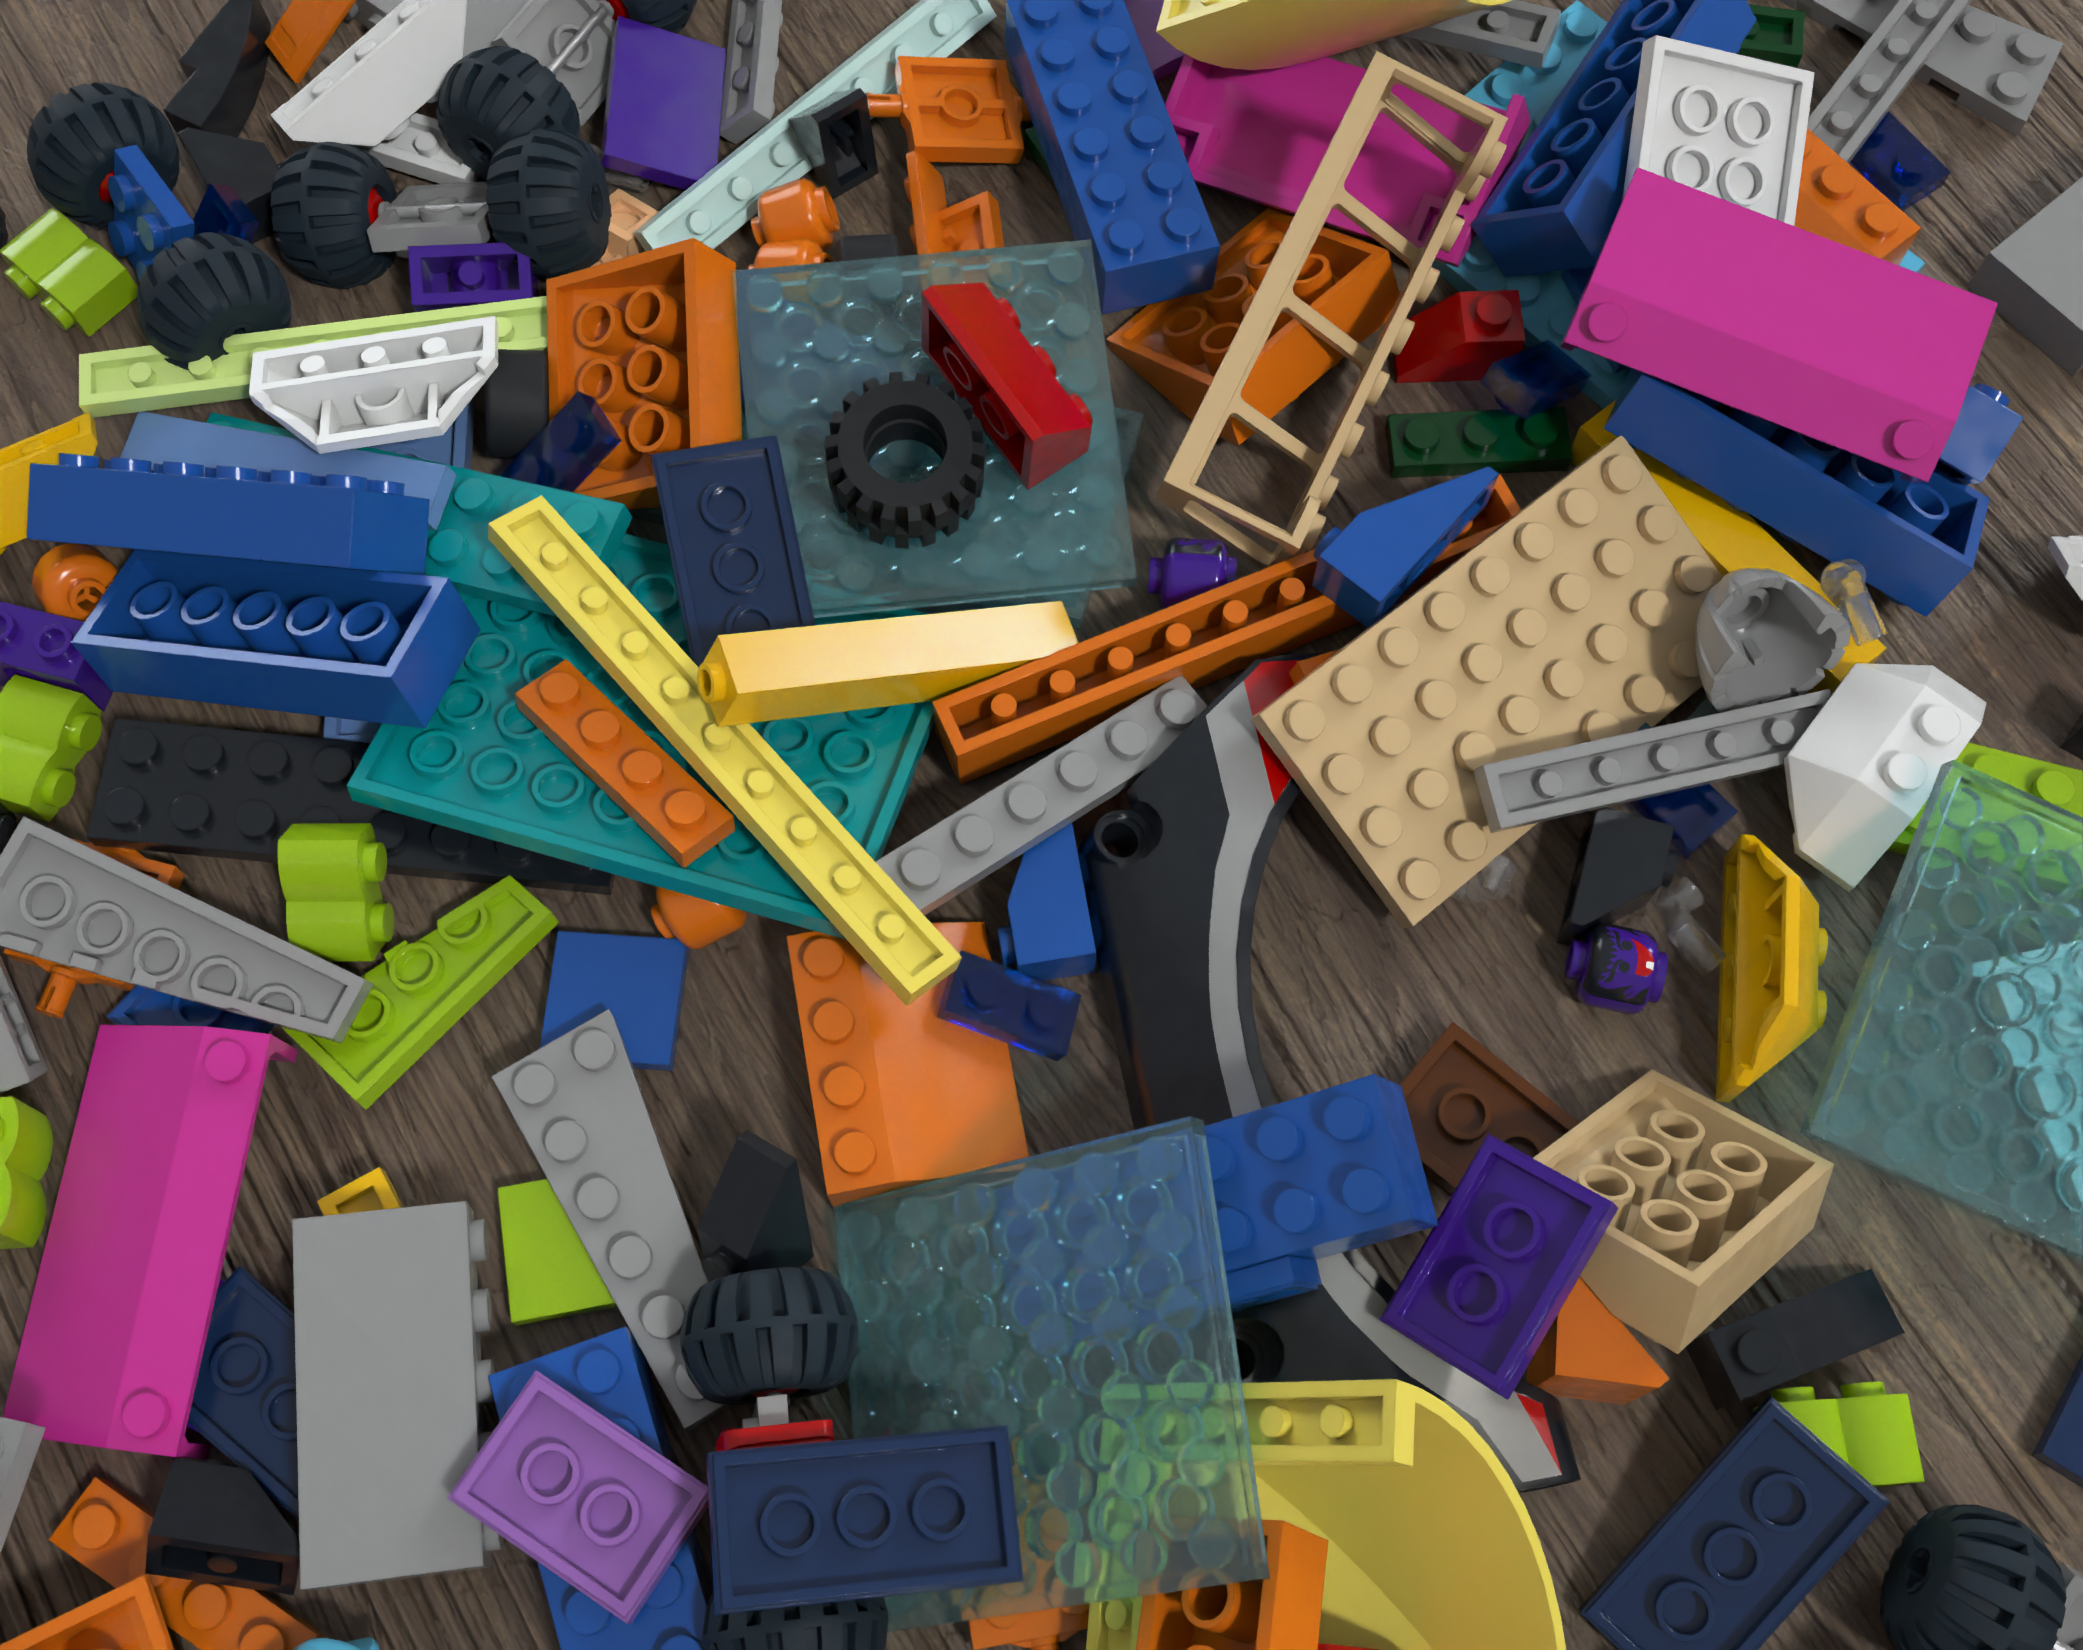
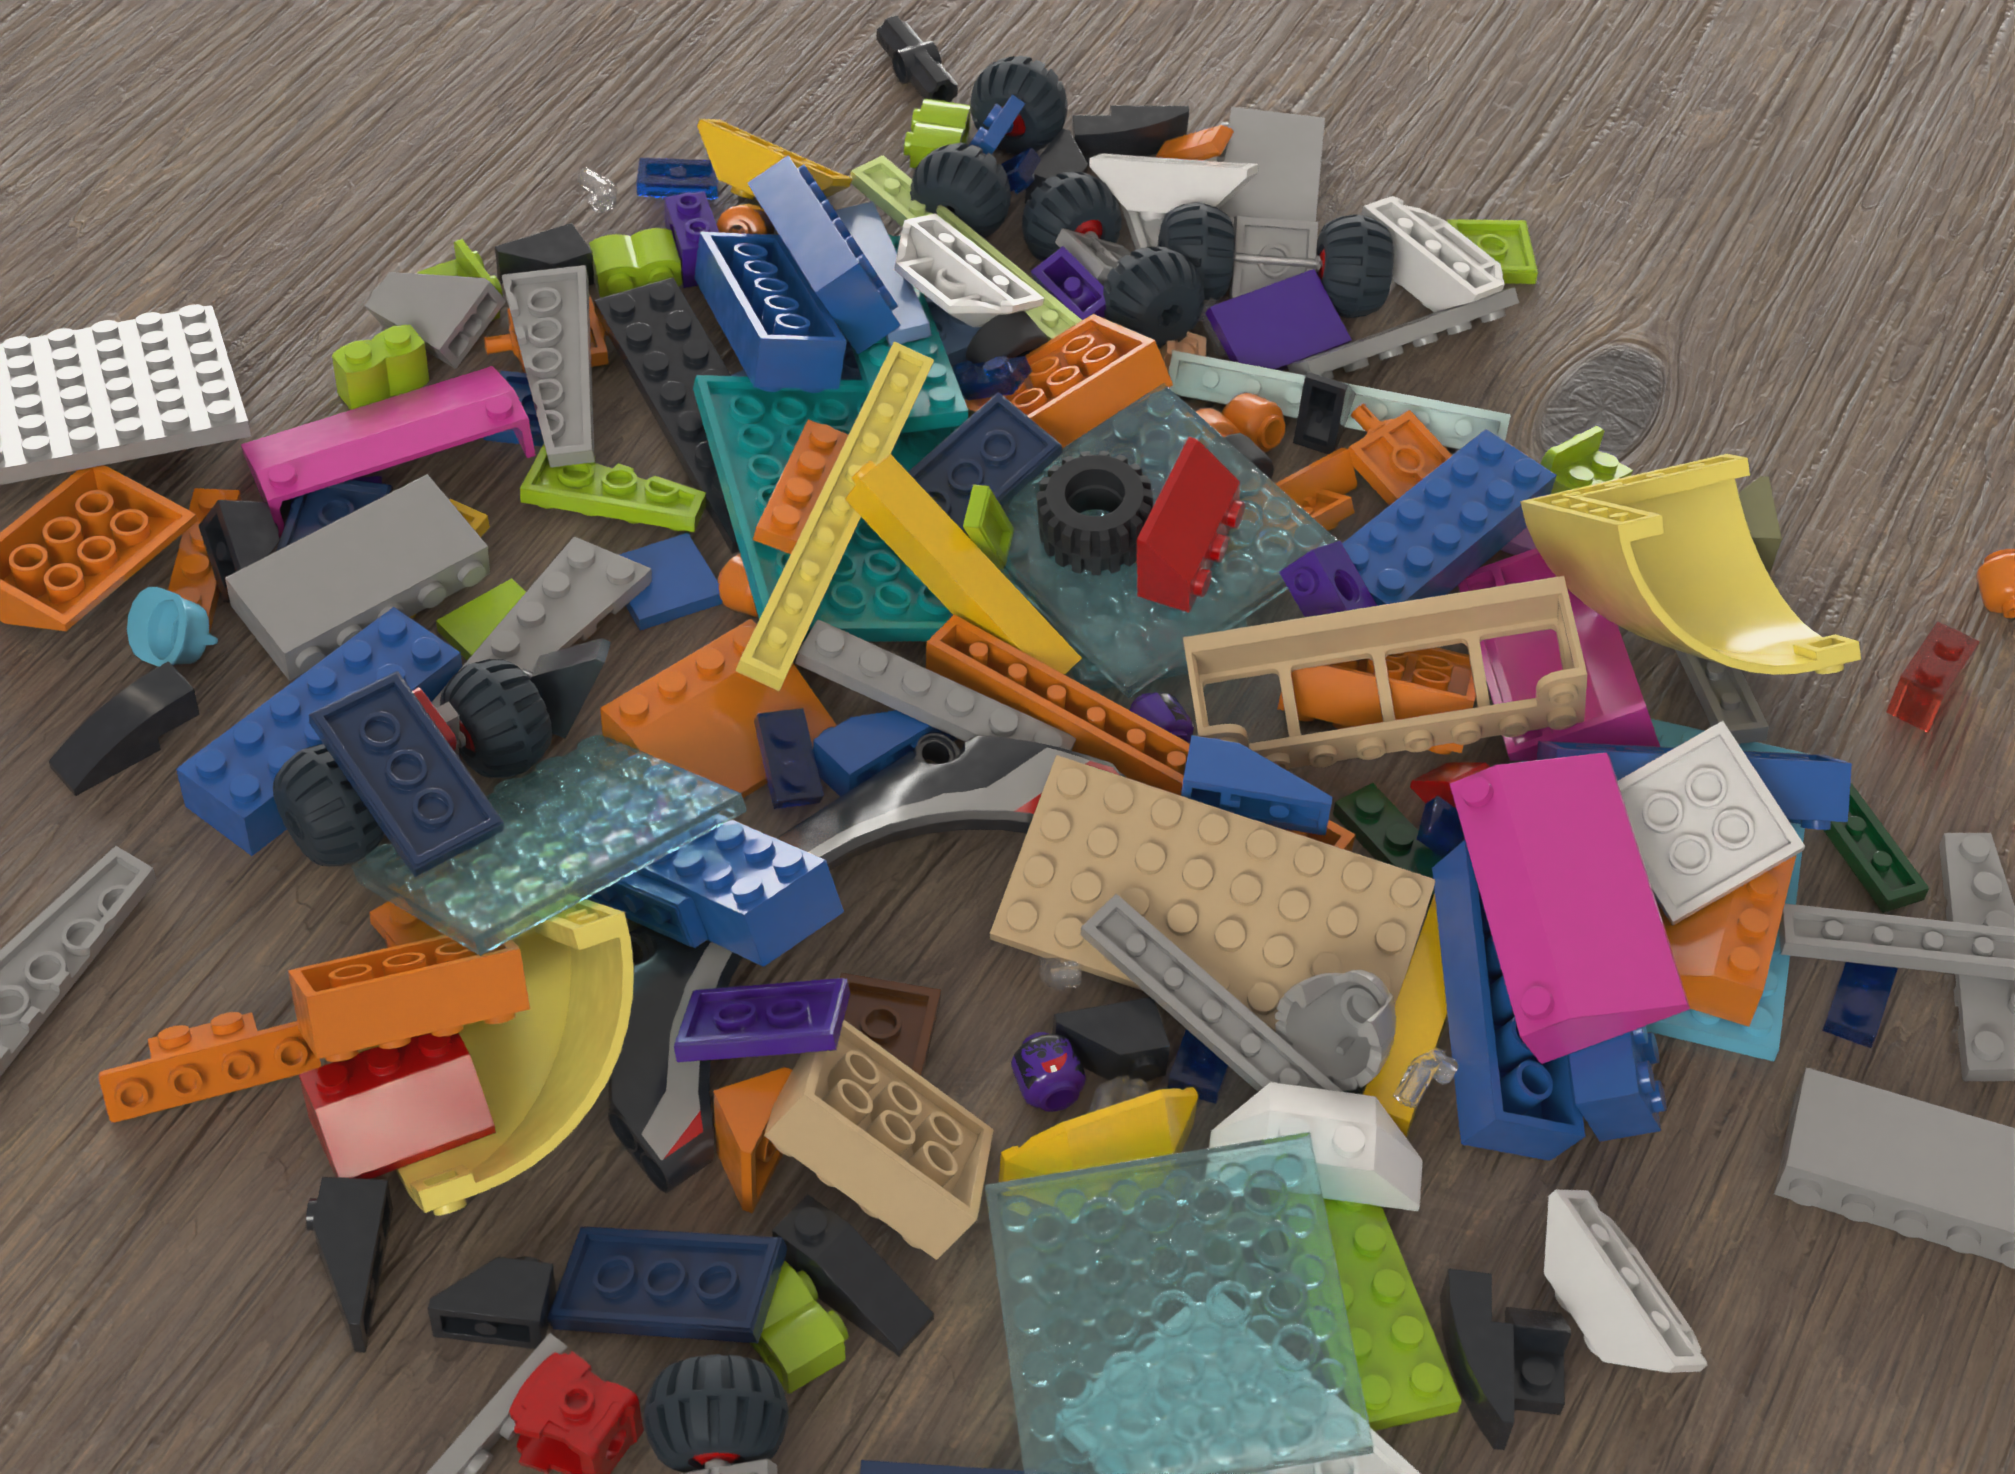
camera: 55 degrees right, 20 degrees down
lime brick [277,823,394,962] -> none
medium lavender tile [447,1371,709,1624] -> none
none -> lime tile [963,485,1014,569]
none -> dark purple brick [1279,541,1377,617]

